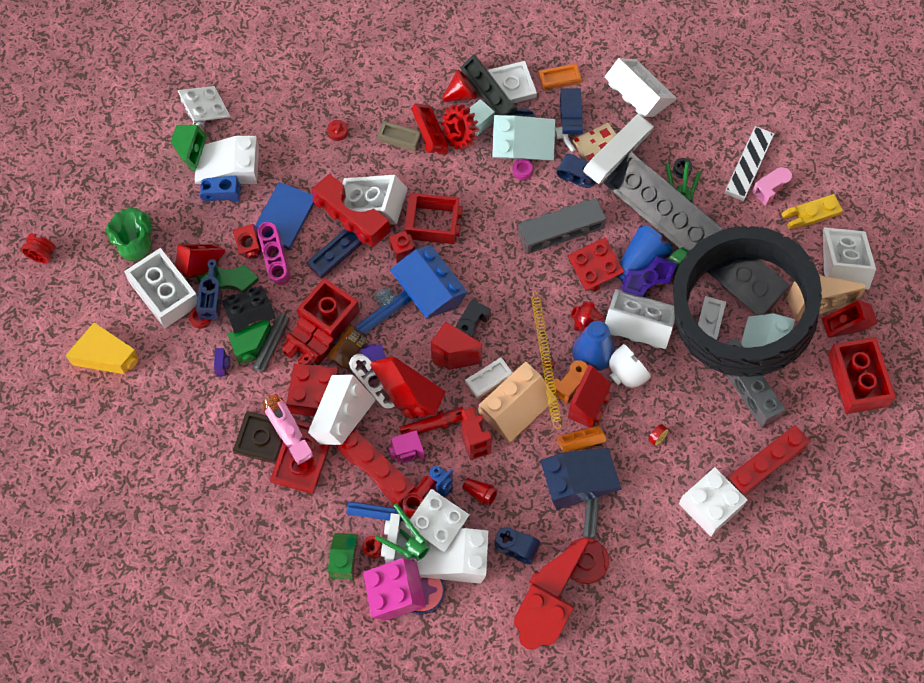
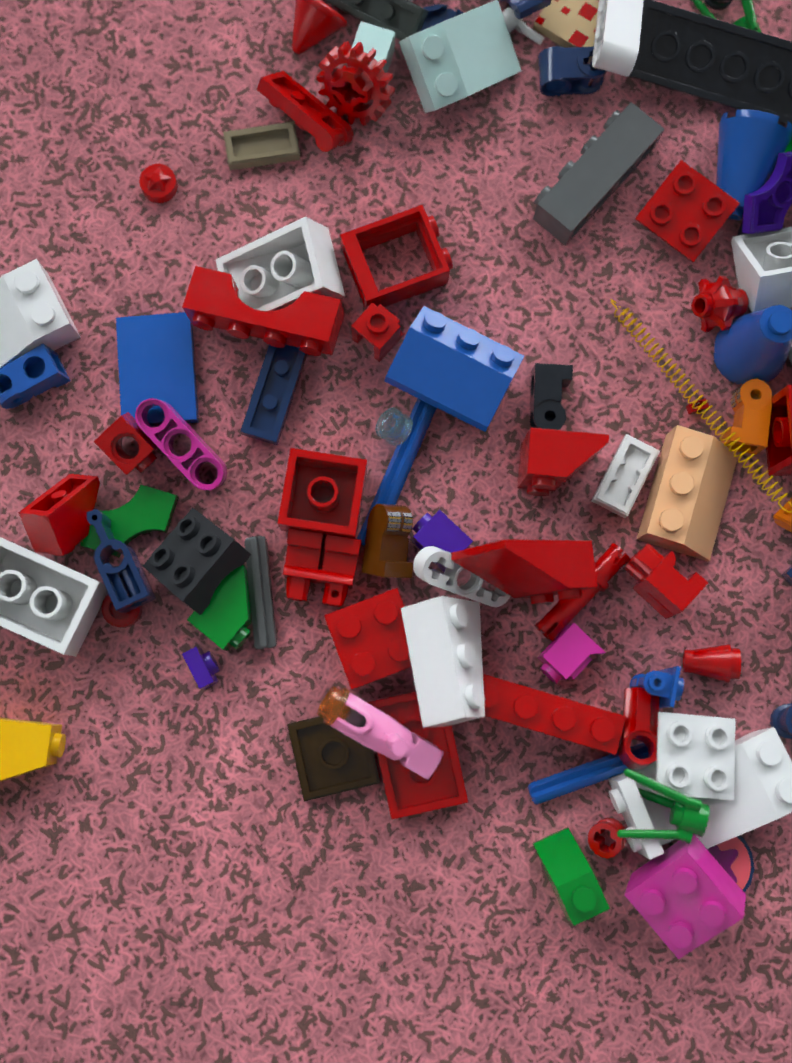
camera: 35 degrees left, 15 degrees up
dark pink tile [512,159,533,180] -> none

